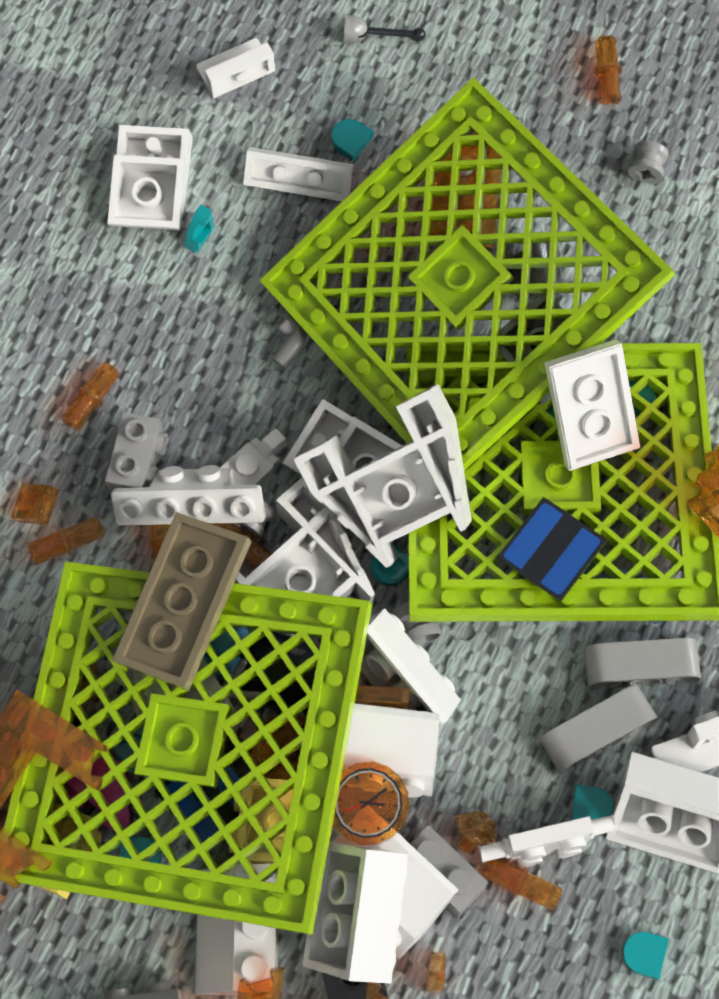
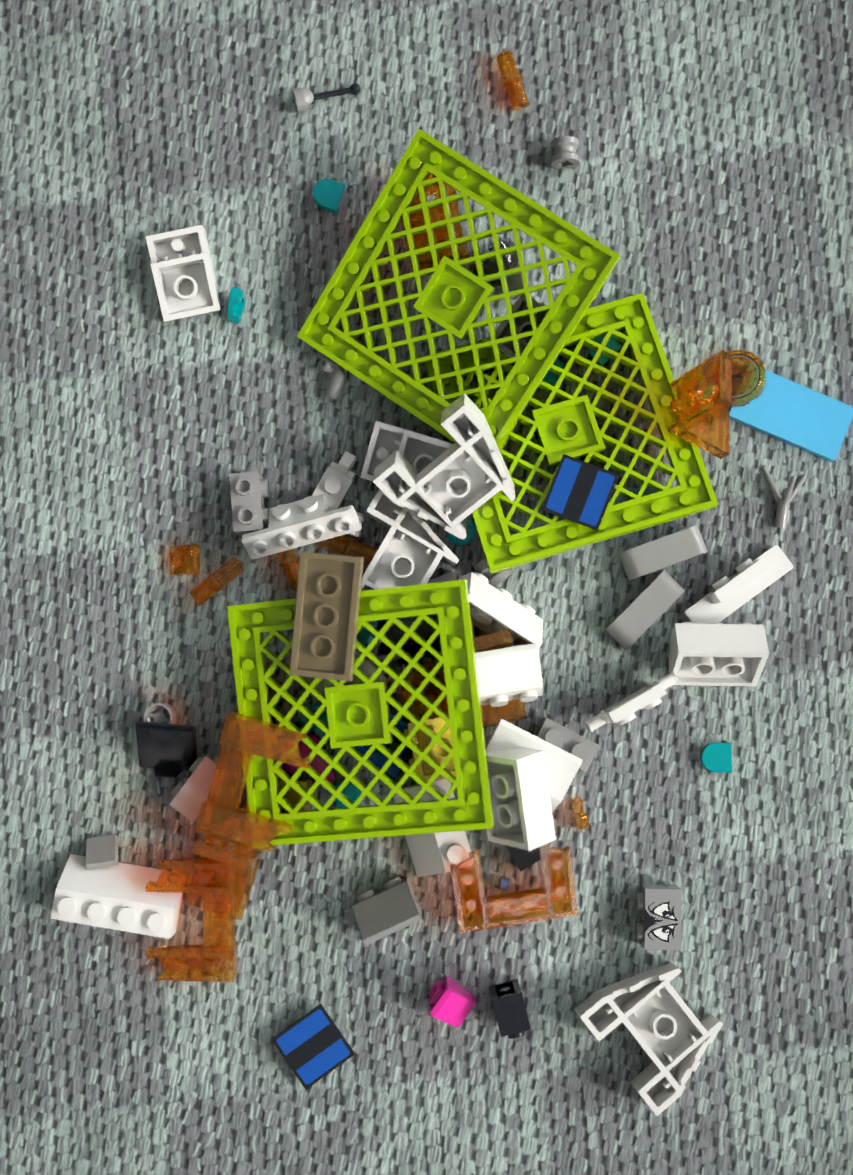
camera: 20 degrees left, 15 degrees up
clear orange axle [60,363,120,432] -> none
white panel [196,38,275,98] -> none
white plate [243,147,354,201] -> none
clear orange tile [333,761,410,846] -> none
clear orange plant [455,811,499,853] -> none
clear orange axle [481,859,563,910] -> none
white tile [544,339,640,471] -> none
teal tile [571,784,614,821] -> none

